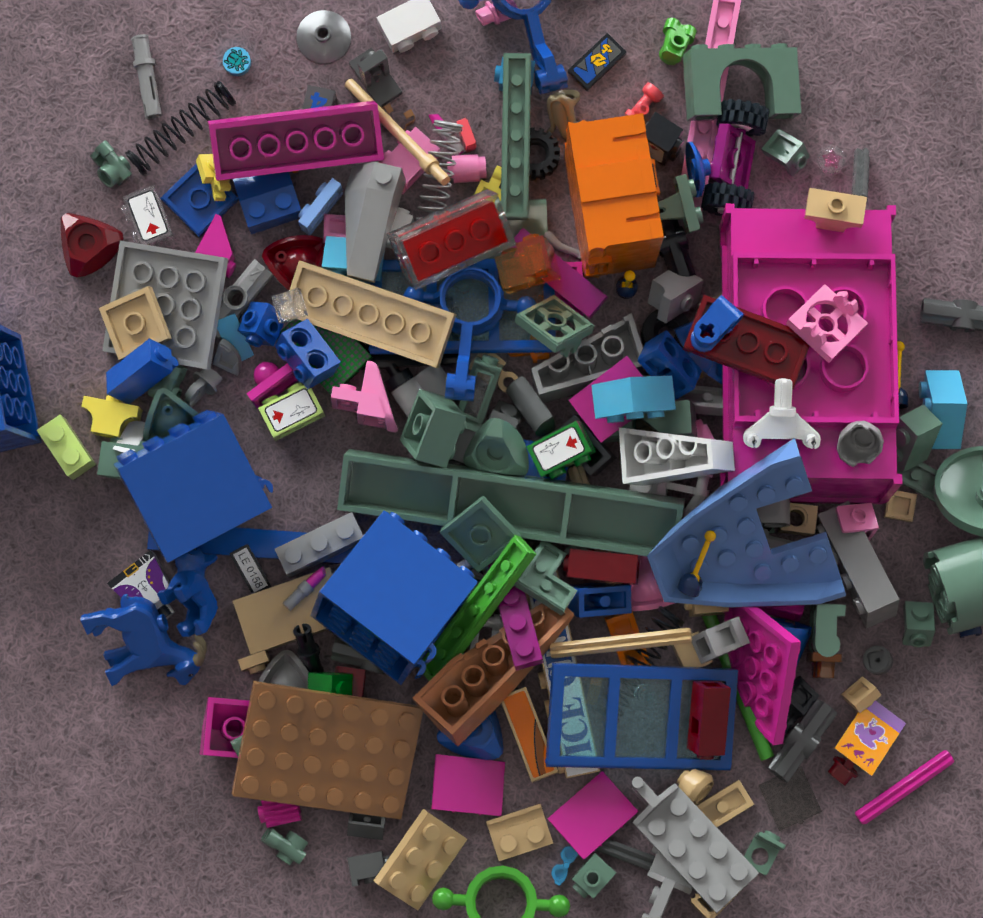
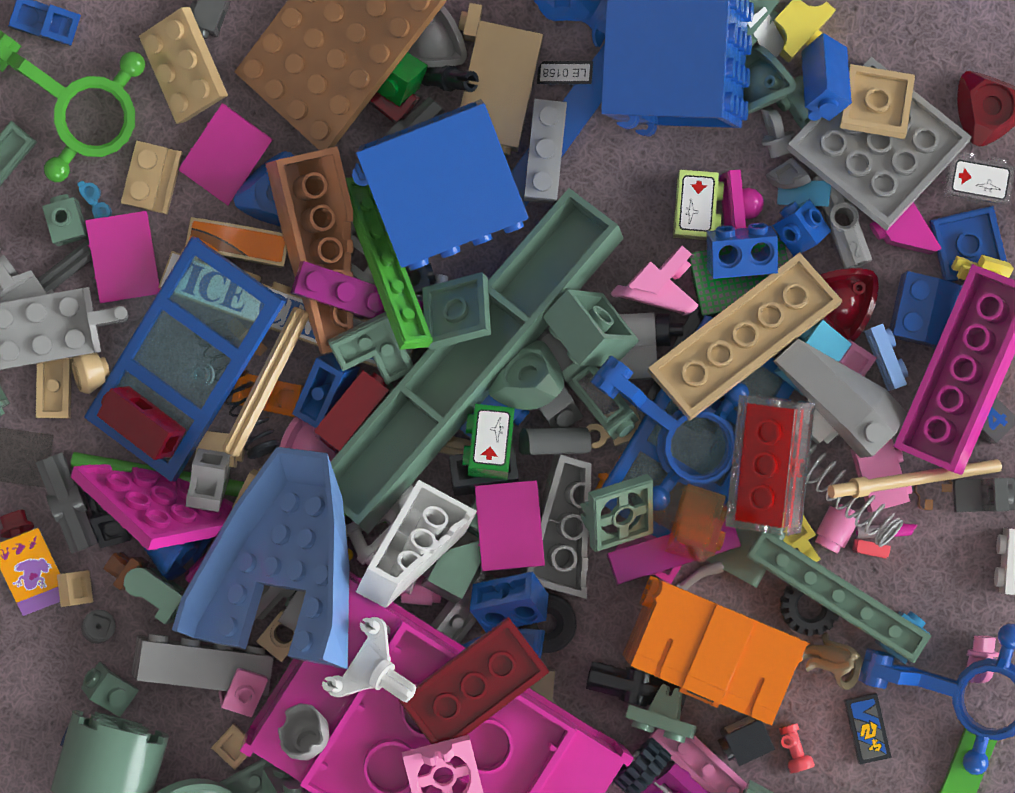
camera: 120 degrees right, 5 degrees up
clear tile [271,288,308,324] -> none
light grey piece [283,566,326,611] -> none
dark grey piece [347,813,386,840] -> none
medium azure brick [591,375,676,423] -> none
dark blue hinge [616,270,638,299] -> none
light grey brick [647,270,704,323] -> none
hinge [677,530,716,597] -> none
blue dish [685,142,711,198] -> none
blue piece [690,295,744,352] -> none

